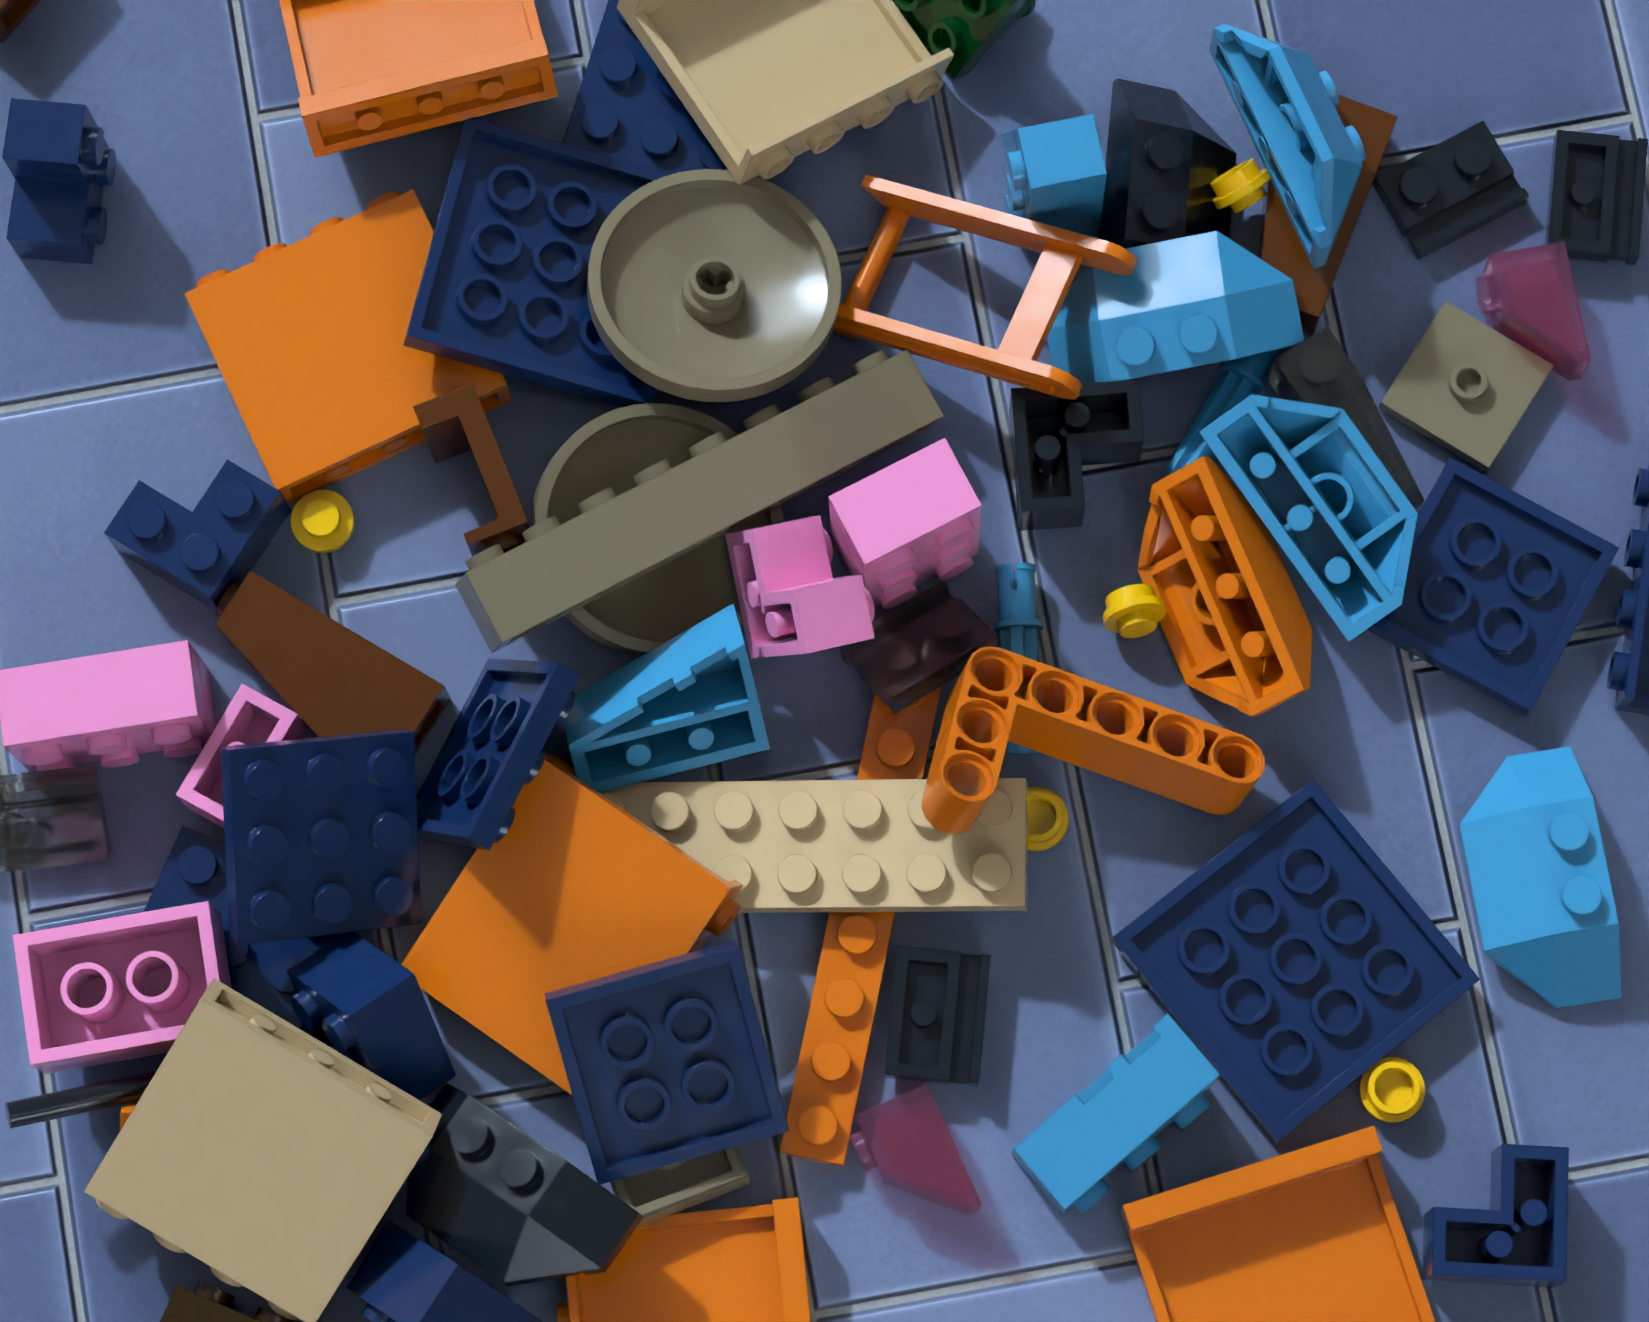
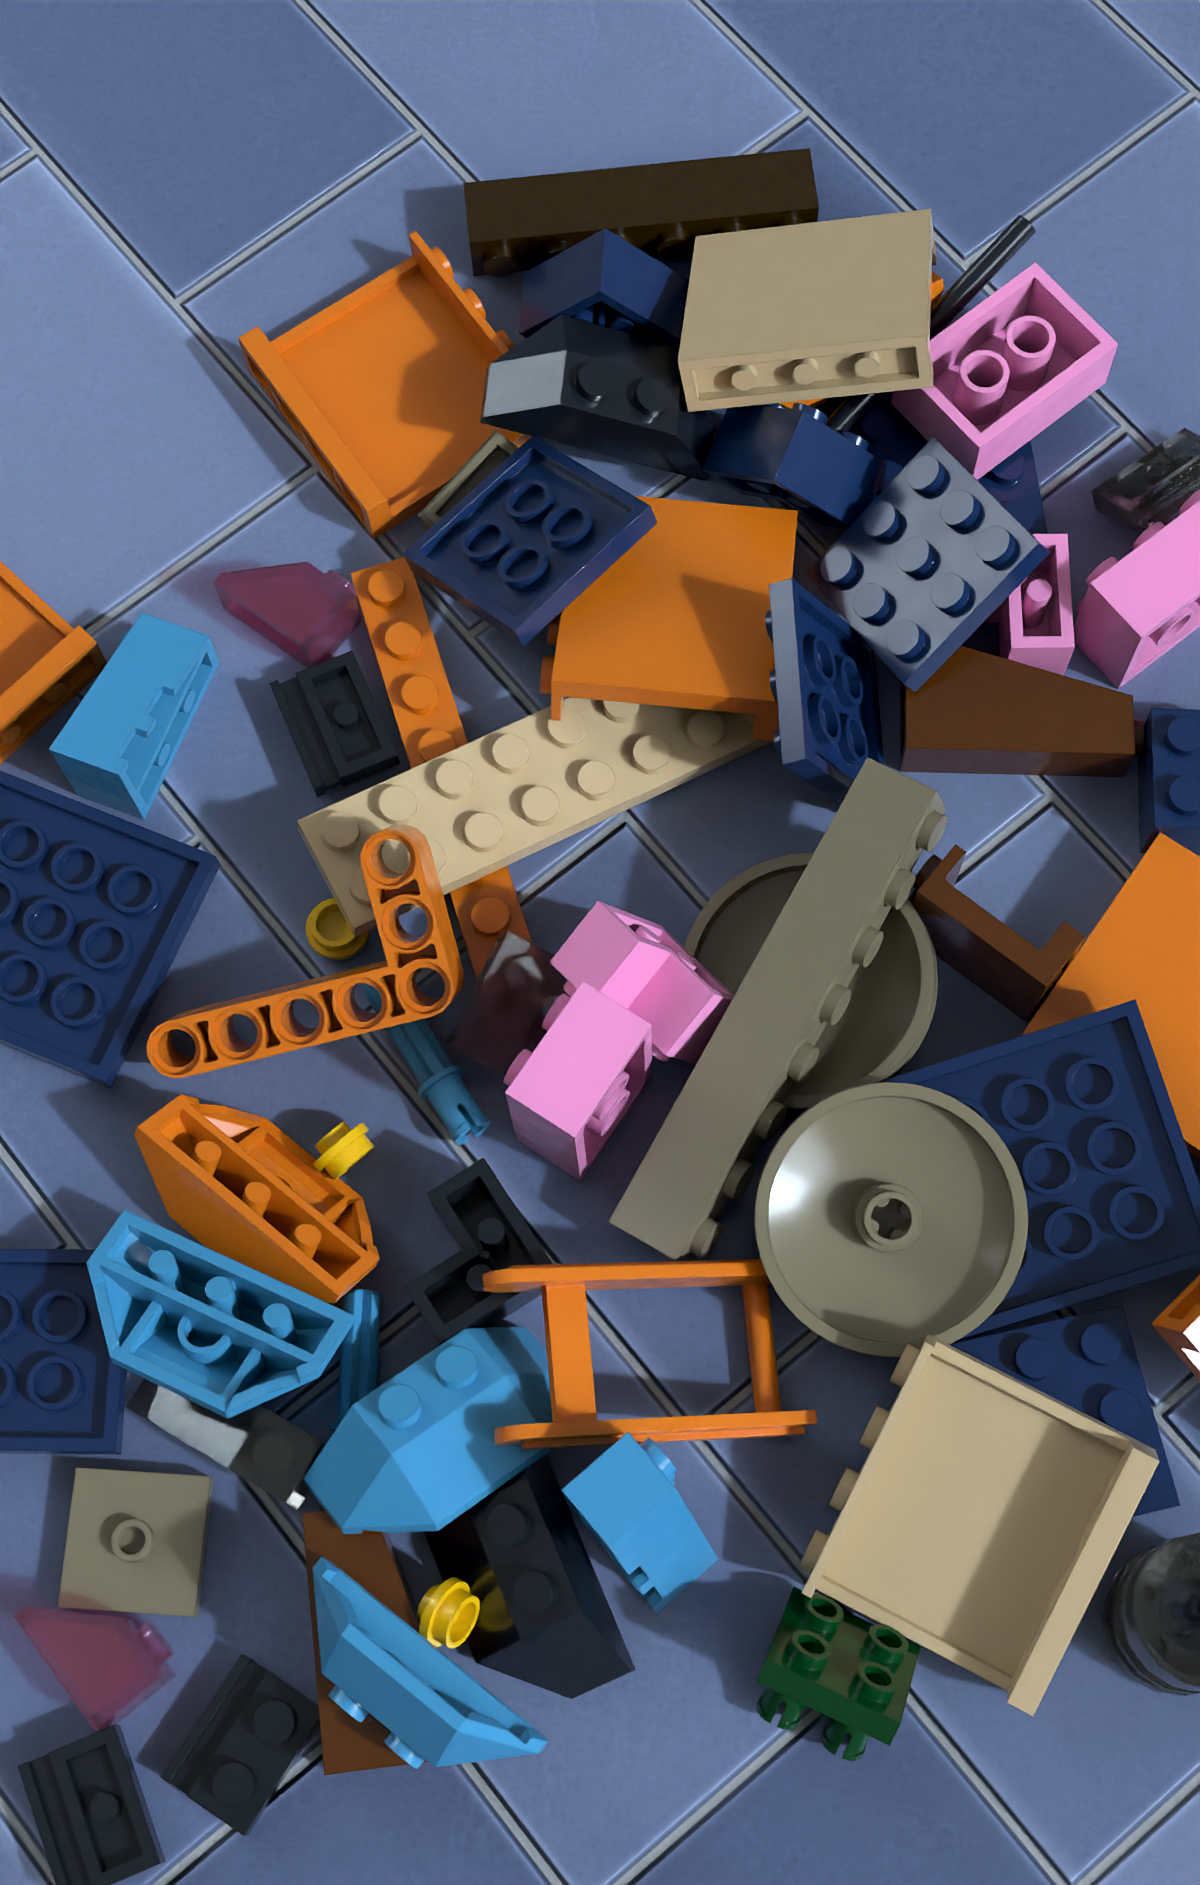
camera: 150 degrees right, 5 degrees down
yellow plate [291,490,355,553] -> none
dark azure wedge [563,604,770,793] -> none

